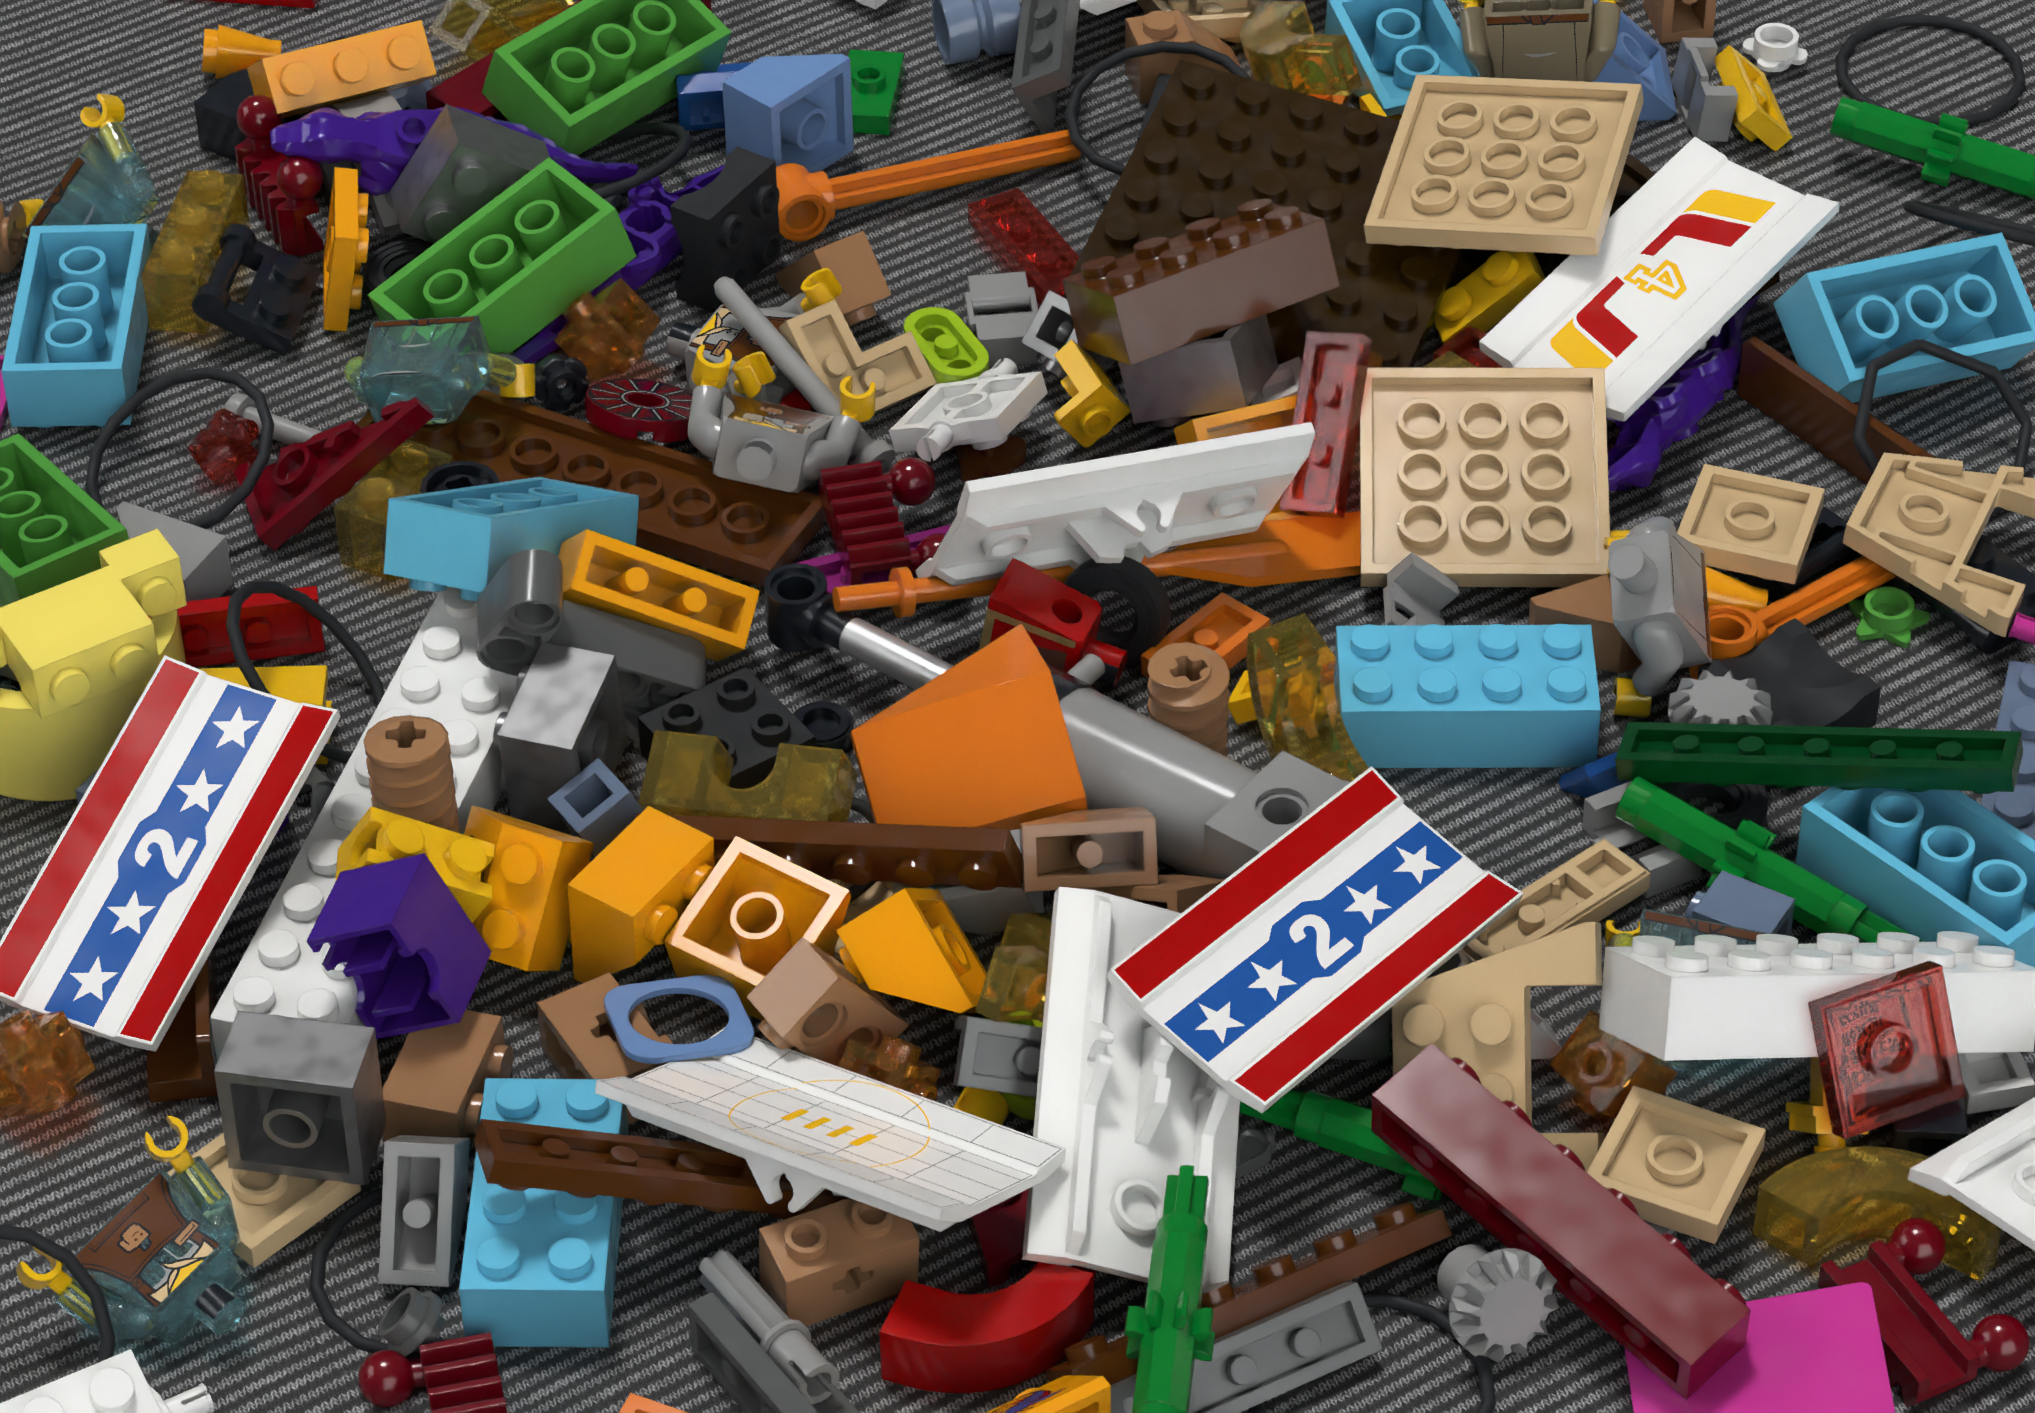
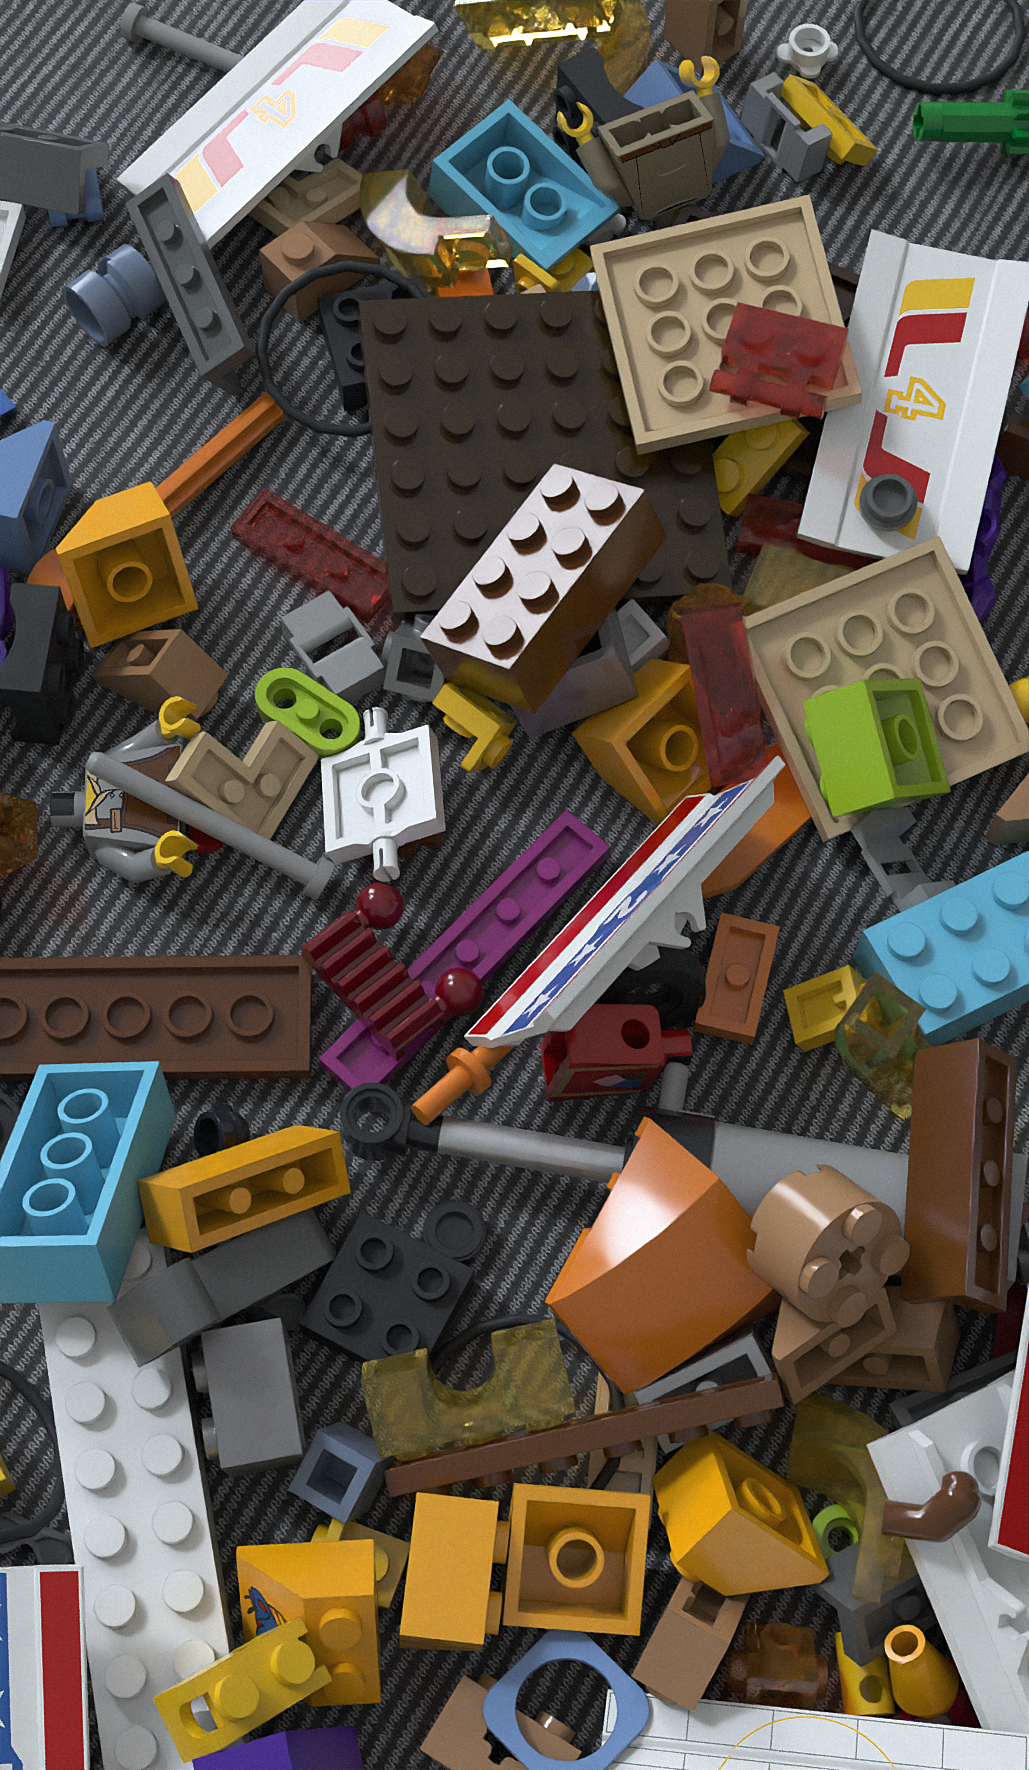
camera: 30 degrees left, 25 degrees up
medium nougat piece [363,715,460,833] -> none
dark red tile [584,378,692,443] -> none
light grey torso [688,345,876,493] -> none
green plate [848,49,905,135] -> none
medium nougat piece [1147,642,1230,757] -> none
none -> light orange slope [55,481,199,648]
none -> clear red plate [709,302,849,419]
none -> medium nougat brick [747,1164,910,1328]
none -> lime slope [802,678,951,817]
none -> dark grey plate [859,474,918,531]
none -> reddish brown arm [881,1471,982,1543]
none -> light orange cone [884,1625,959,1719]
none -> reddish brown panel [900,1038,1017,1314]

